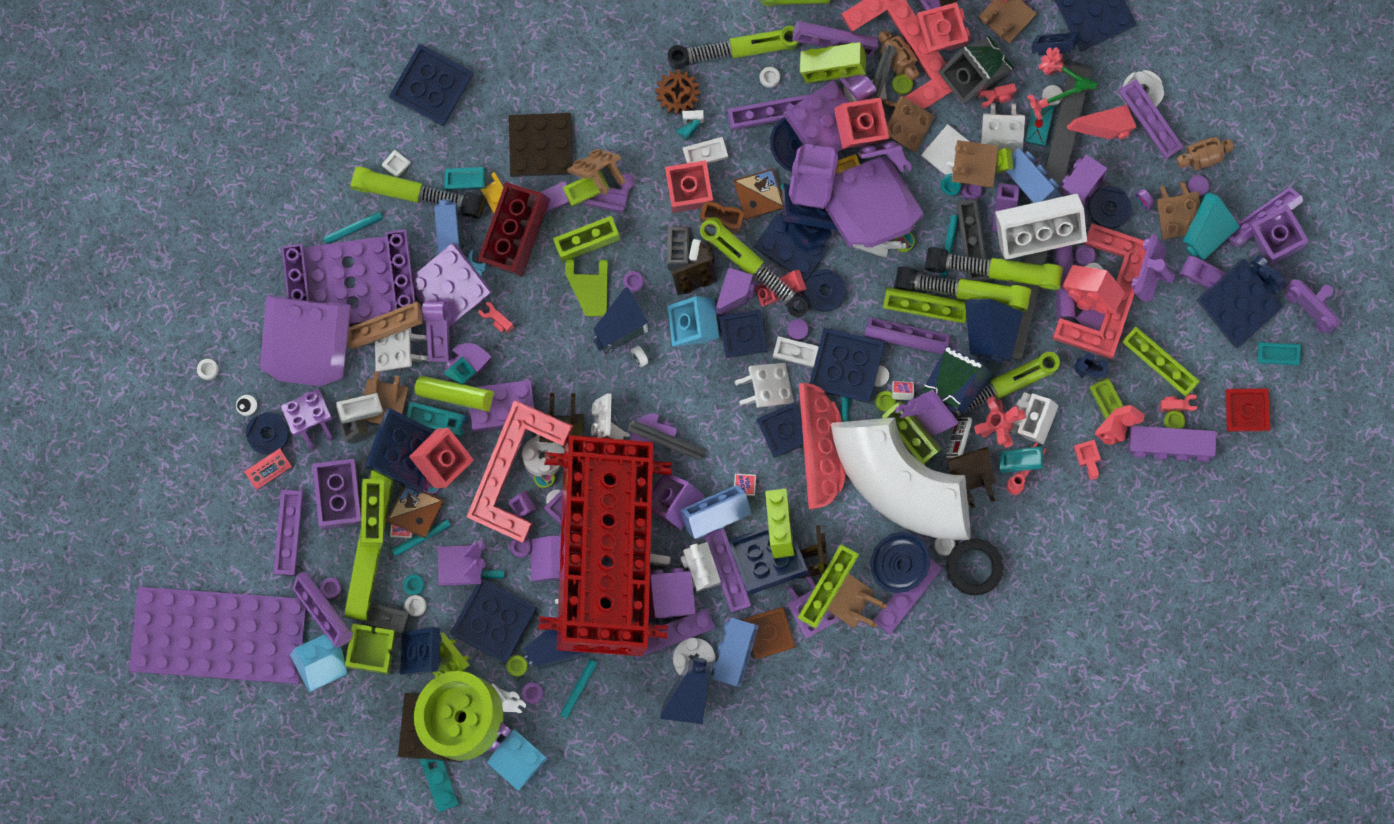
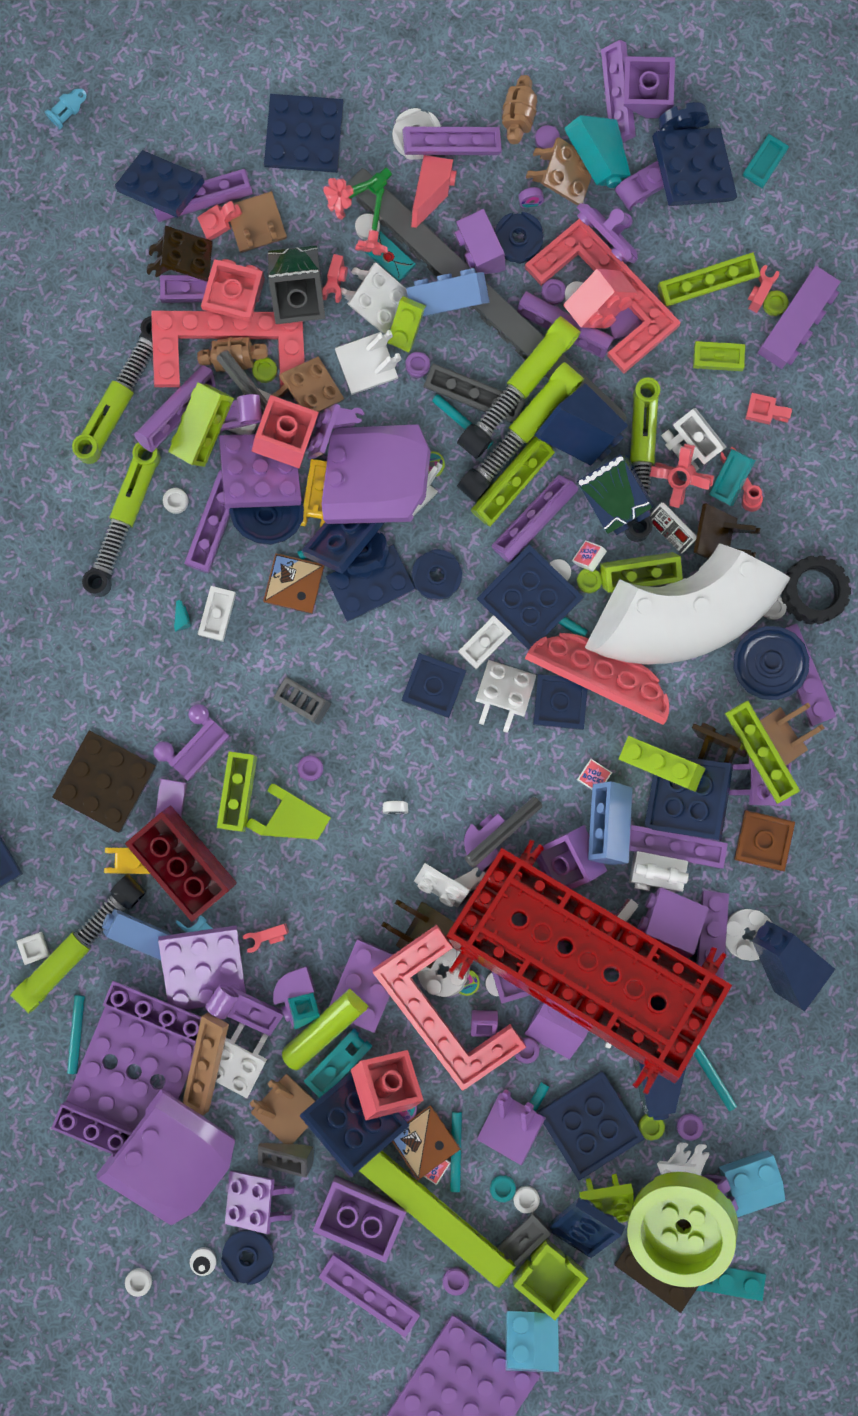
camera: 65 degrees left, 5 degrees up
coral tile [244,448,292,490] -> none
medium lavender brick [292,572,353,648] -> none
white tile [336,393,383,424] -> none
lime brick [360,479,384,547] -> none
teal tile [444,167,486,190] -> none
lime tile [562,170,609,207] -> none
medium nougat plate [567,149,625,195] -> none
dark blue slope [592,287,649,355] -> none
dark orange gear [655,69,700,115] -> none
coral brick [665,160,713,213] -> none
medium azure slope [667,296,719,347] -> none
dark brown plate [671,241,717,296] -> none
white tile [683,110,704,124] -> none
white tile [689,239,705,263] -> none
dark orange brick [700,202,744,233] -> none
piece [700,217,810,317] -> none
medium blue brick [711,618,759,687] -> none
medium lavender slope [716,268,756,316] -> none
coral slope [755,270,806,307] -> none
medium lavender tile [787,319,808,341] -> none
medium lavender shield [789,144,838,209] -> none
medium lavender plate [896,390,959,437] -> none
teal tile [941,173,962,195] -> none
medium nougat plate [952,140,998,188] -> none
medium lavender brick [992,183,1019,232] -> none
white brick [995,194,1087,260] -> none
dark blue plate [1031,32,1079,56] -> none
dark blue animal [1074,352,1109,382] -> none
coral slope [1095,405,1145,445] -> none
red plate [1225,388,1270,432] -> none
medium lavender shield [1284,280,1339,334] -> none

